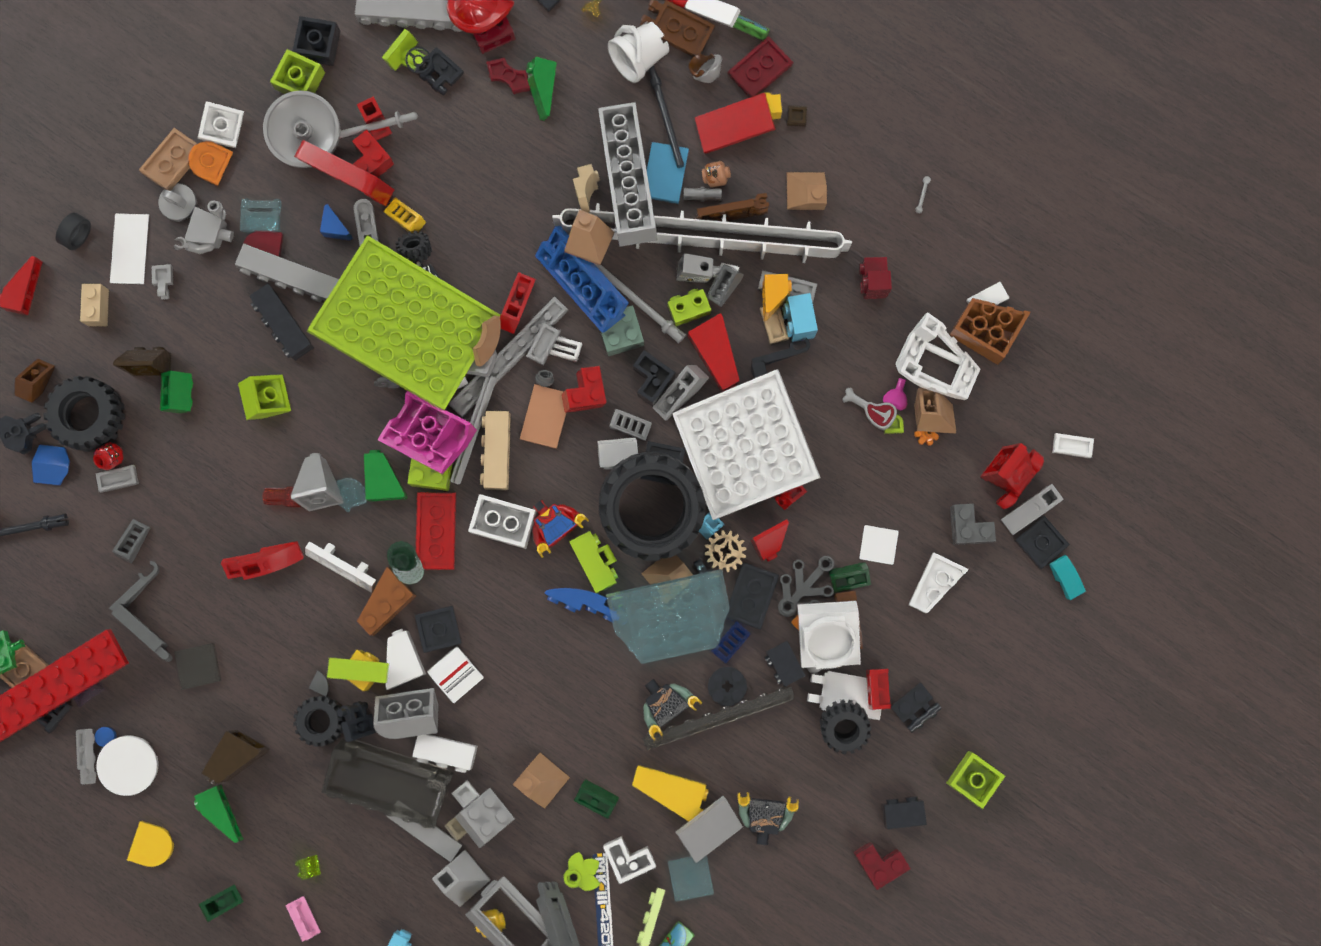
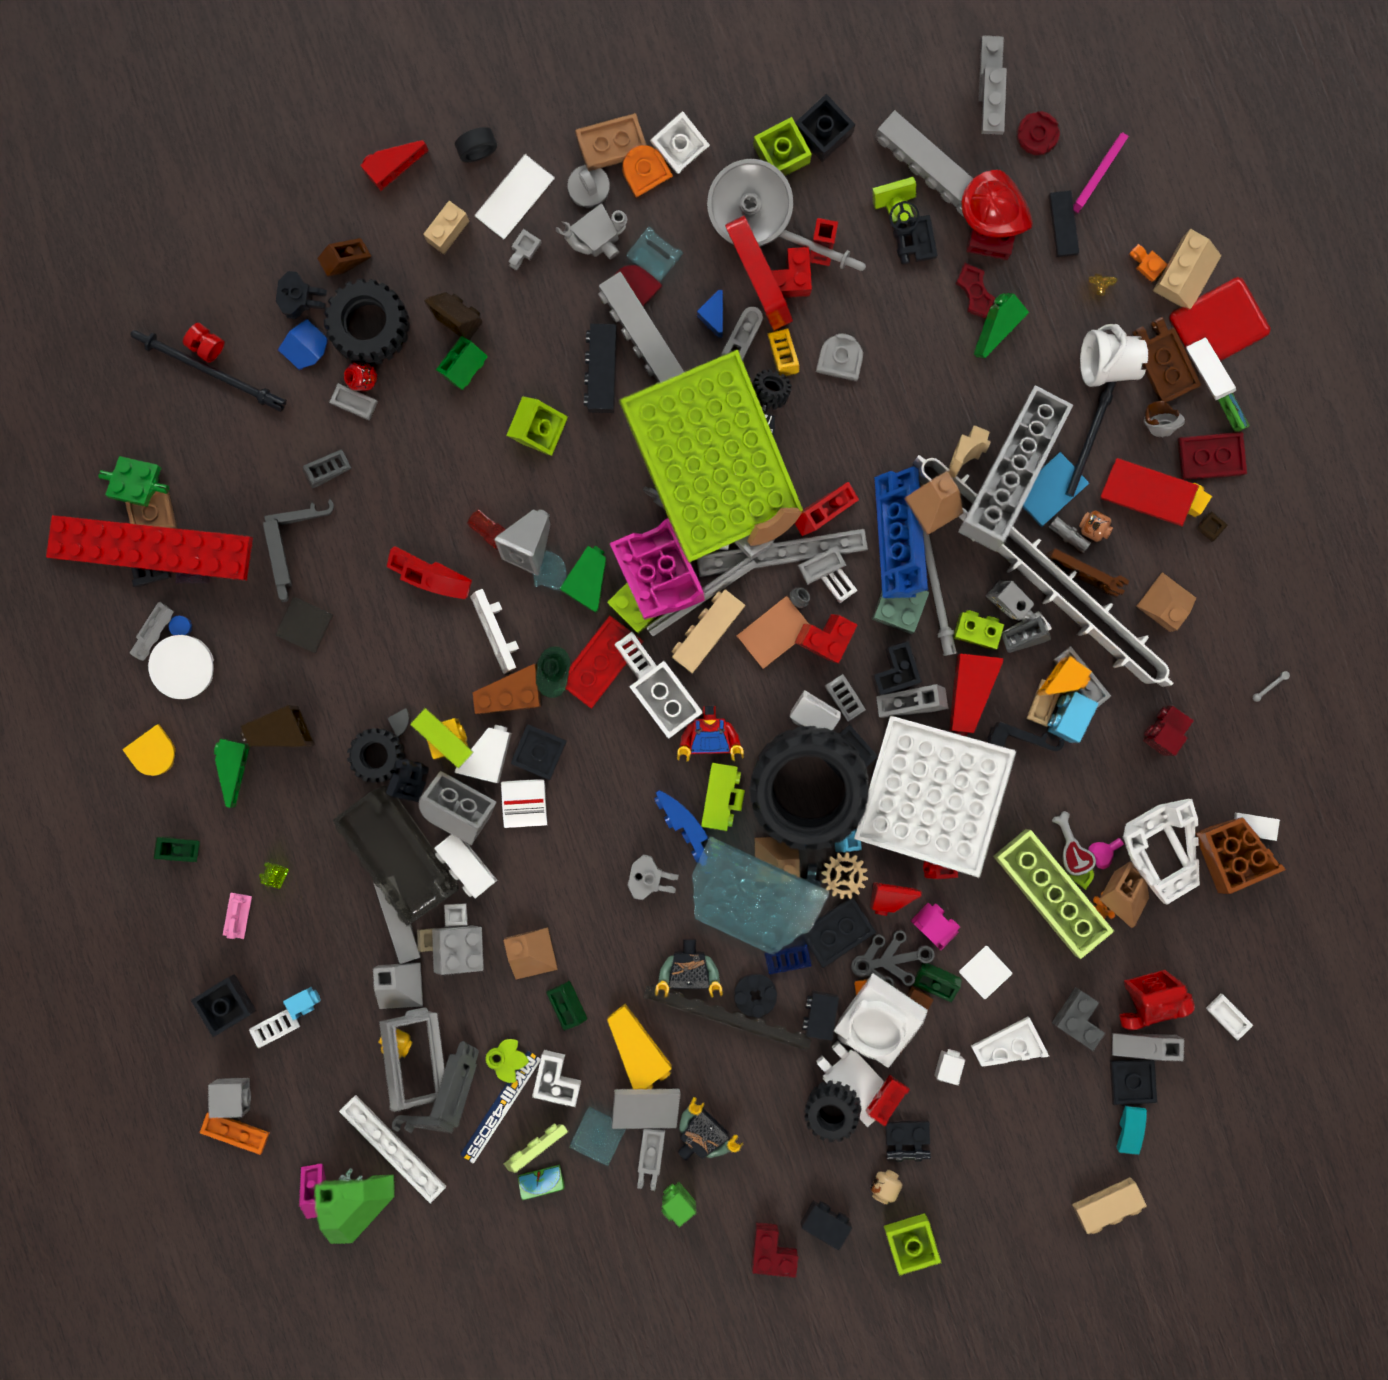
camera: 35 degrees right, 5 degrees up
none -> white slope [614,632,657,680]
none -> light grey hinge [628,854,679,900]
none -> light grey hinge [637,1128,665,1191]
none -> bright green brick [662,1182,696,1227]
none -> light grey tile [816,334,863,381]
none -> tan head [870,1169,902,1205]
none -> dark pink cylinder [911,903,960,950]
none -> white brick [934,1049,965,1085]
none -> yellowish green brick [993,829,1114,959]
none -> tan brick [1072,1177,1147,1234]

